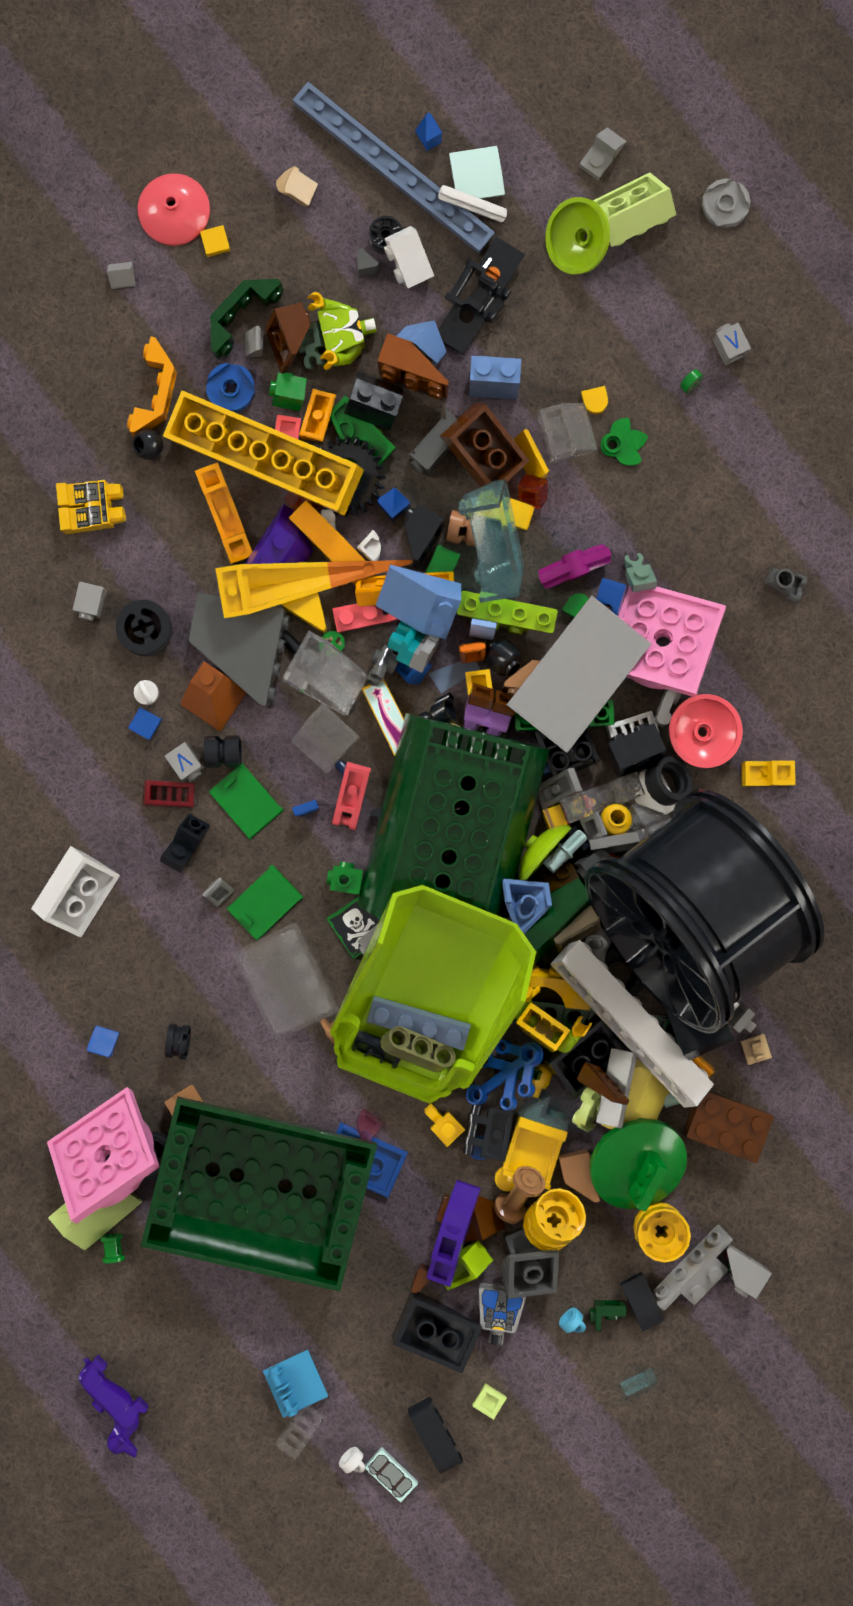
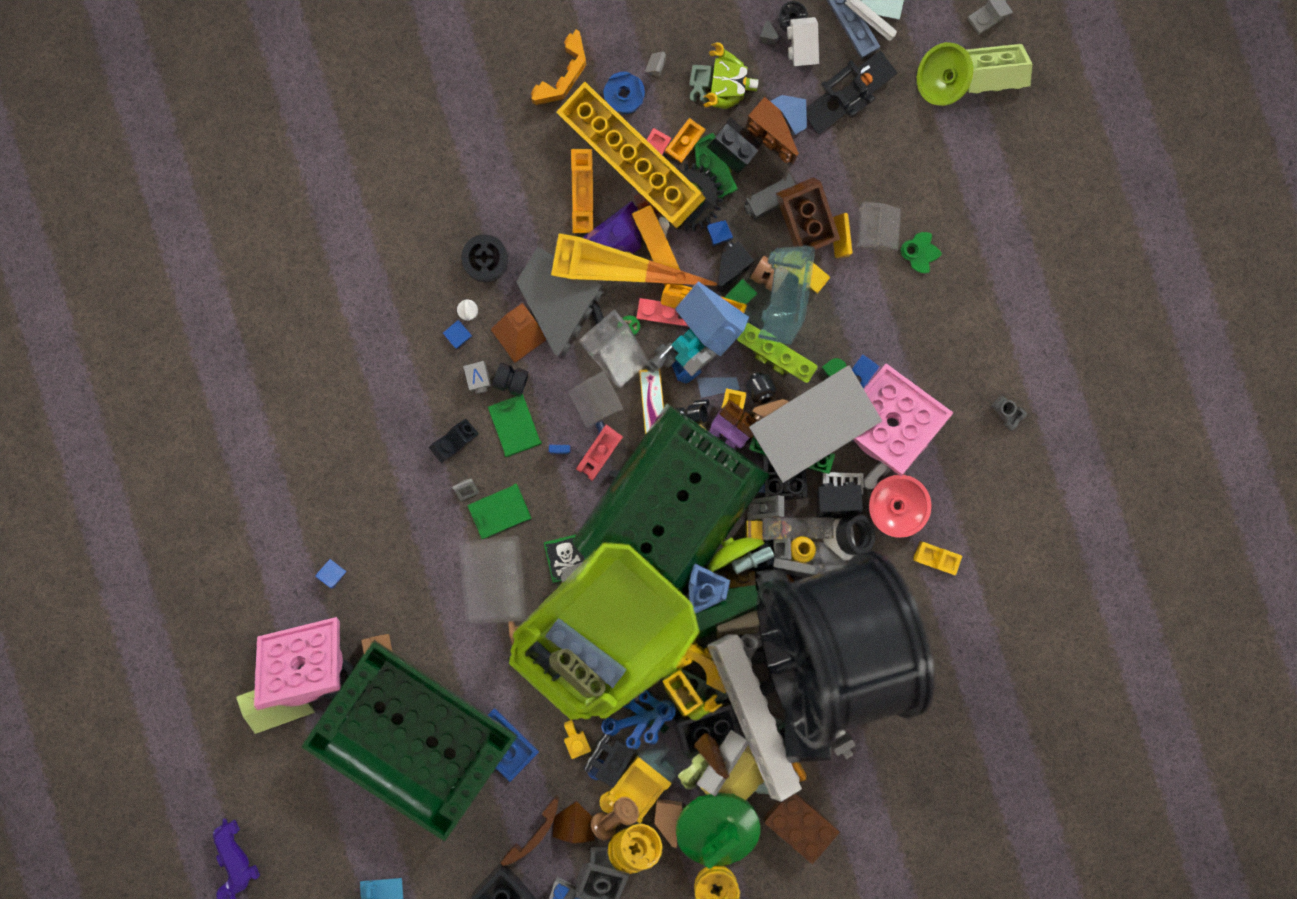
camera: 20 degrees right, 0 degrees up
white slope [31,846,120,937] -> none
yellow hips [56,480,126,534] -> none
light grey brick [73,582,107,621] -> none
green bush [100,1233,125,1263] -> none
black piece [132,429,163,460] -> none
dark red slope [143,780,195,808] -> none
black wheel [165,1023,191,1060] -> none
dark green slope [210,279,283,360] -> none
reddish brown slope [265,302,311,373] -> none
green brick [268,373,307,411] -> none
yellow slope [282,593,327,634] -> none
green brick [326,862,364,894] -> none
white tile [357,530,381,561] -> none
clear pink tile [357,1108,383,1141] -> none
dark purple slope [427,1180,481,1287] -> none
lime slope [444,1240,493,1290] -> none
orange slope [458,641,486,664] -> none
medium blue brick [469,356,521,400] -> none
light blue slope [469,618,497,641] -> none
clear red slope [518,474,548,509] -> none
yellow cylinder [532,1064,553,1099] -> none
magenta piece [538,544,612,589] -> none
yellow tile [581,386,608,414] -> none
sand green plate [624,553,657,592] -> none
green tile [680,369,704,394] -> none
light grey tile [701,178,751,228] -> none
light grey brick [713,323,751,365] -> none
tan tile [740,1034,772,1065] -> none

